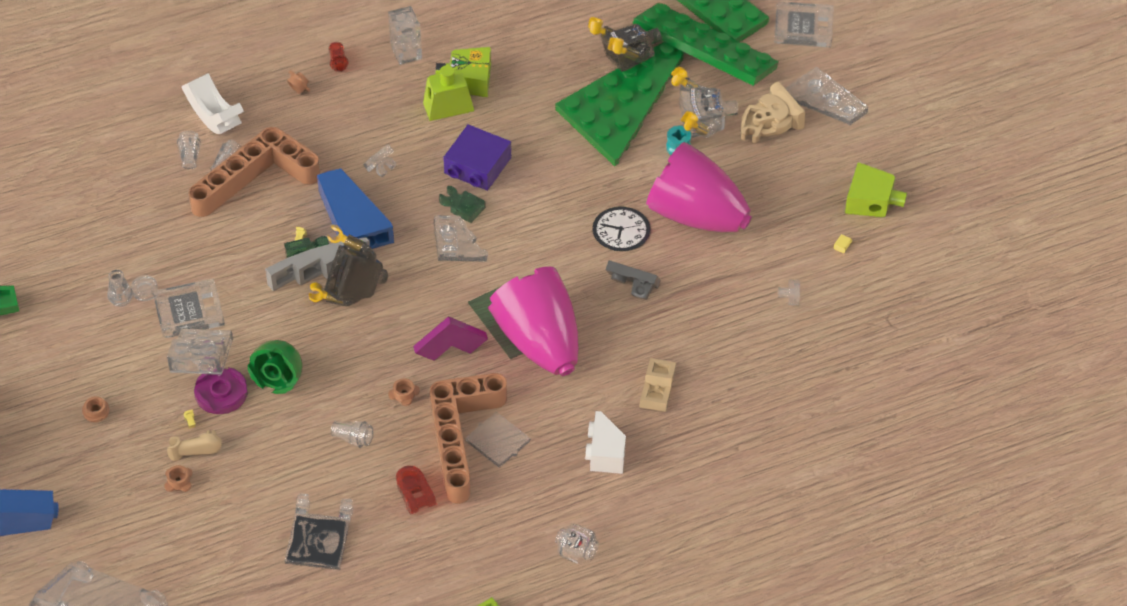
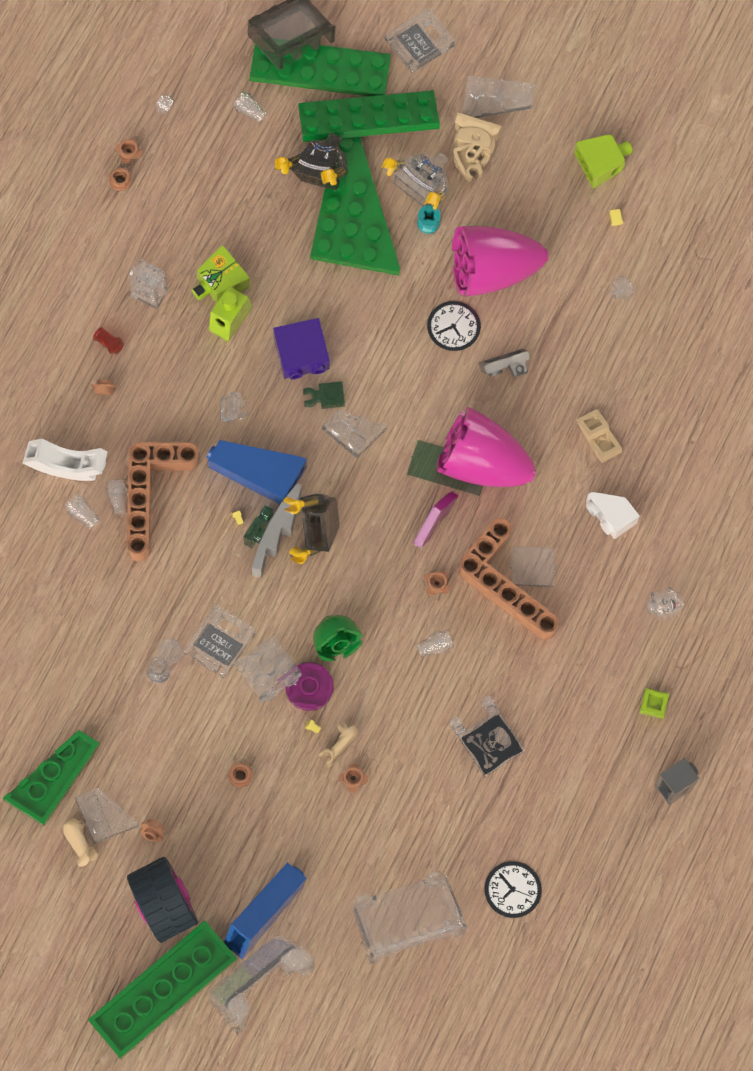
camera: 45 degrees left, 20 degrees up
clear red plate [396,465,437,515] -> none

